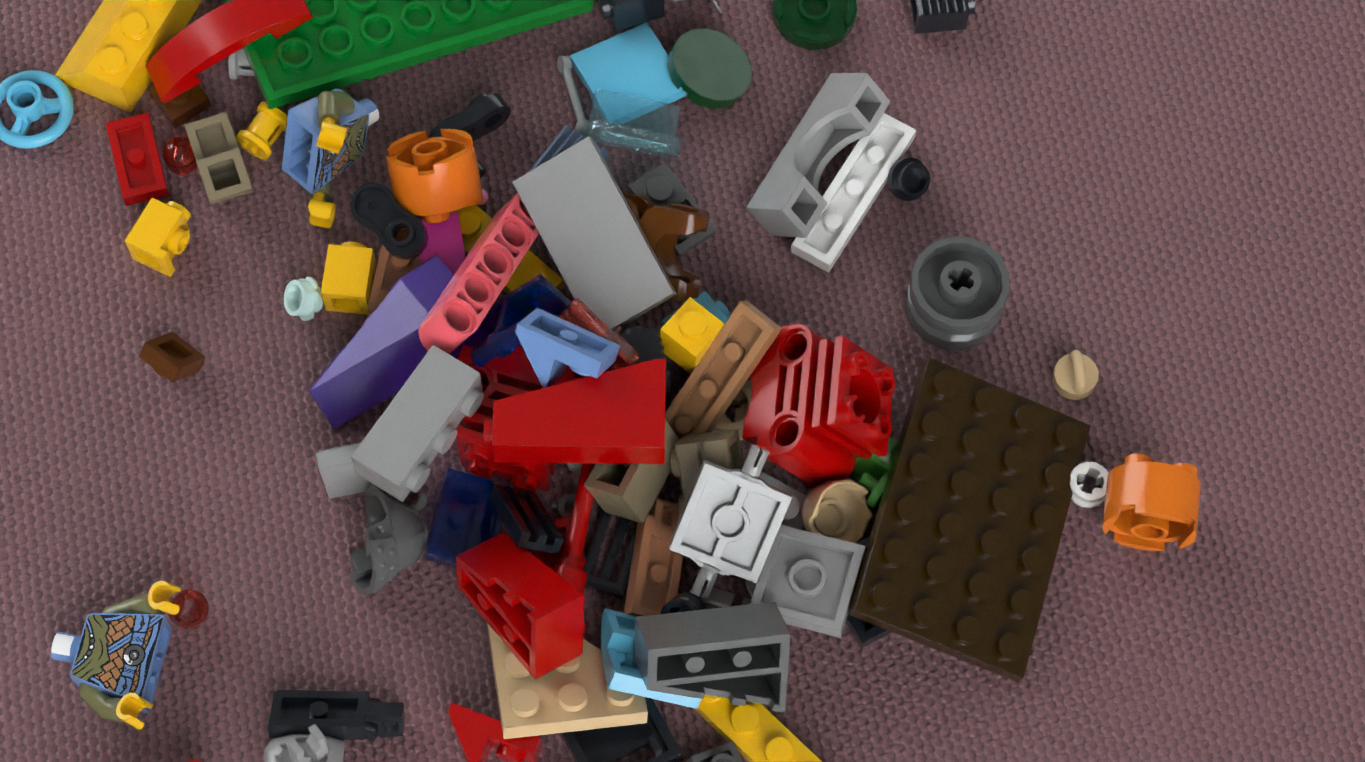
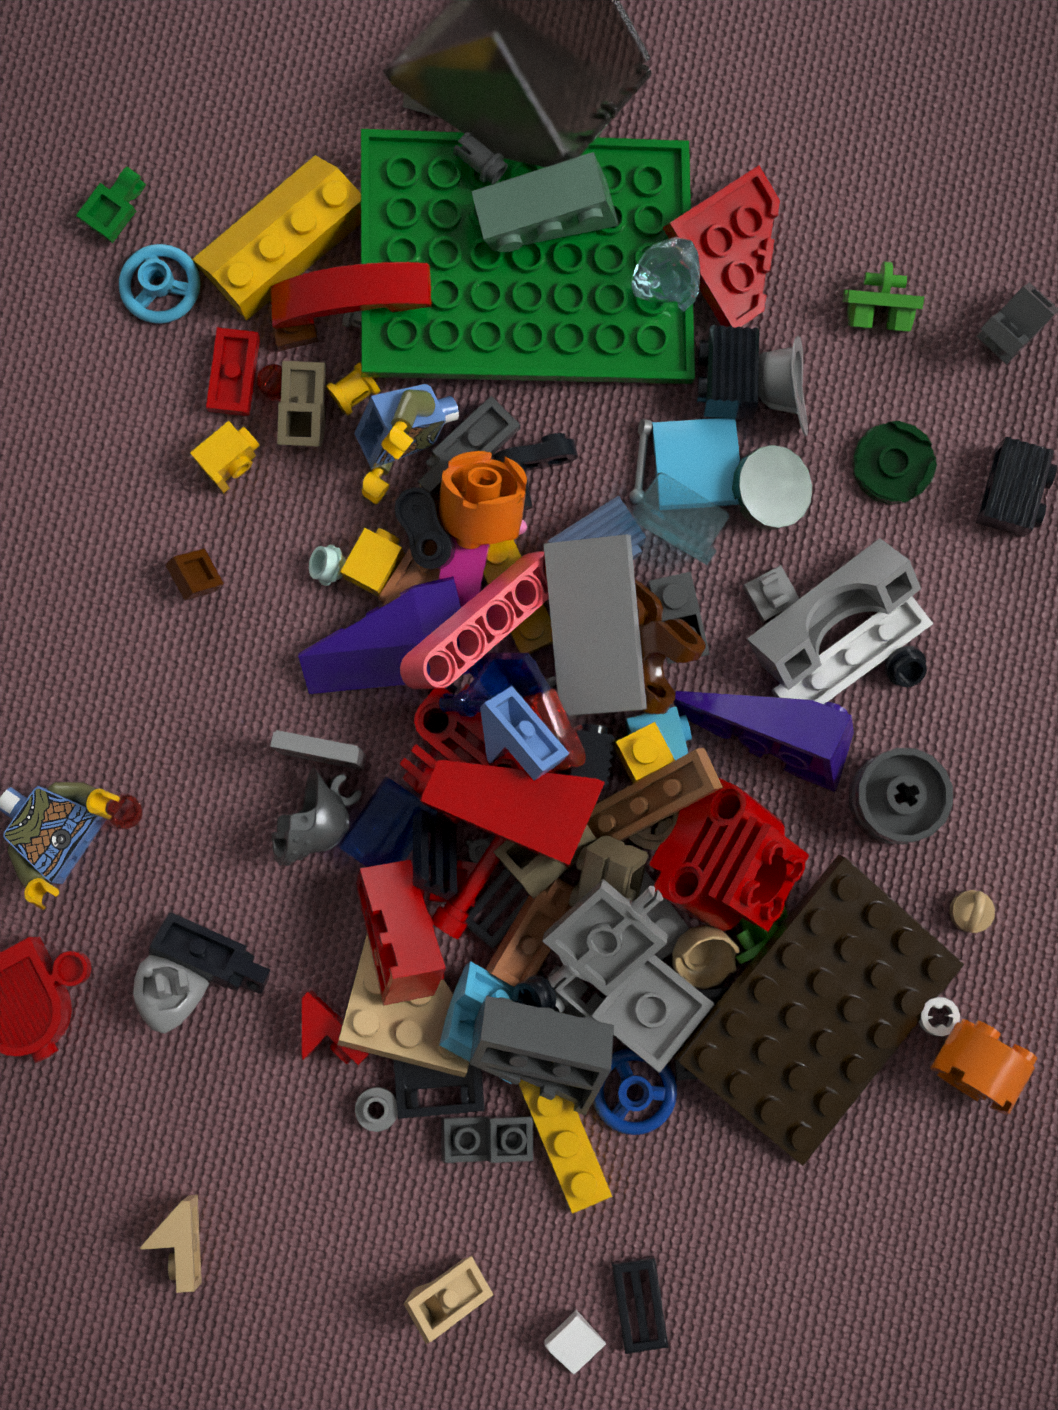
camera: 25 degrees right, 15 degrees up
light grey brick [351,345,484,502] -> none
none -> dark grey hinge [418,396,521,495]
none -> blue piece [593,1048,677,1135]
none -> dark purple wedge [674,691,854,792]
none -> light grey tile [743,565,800,624]

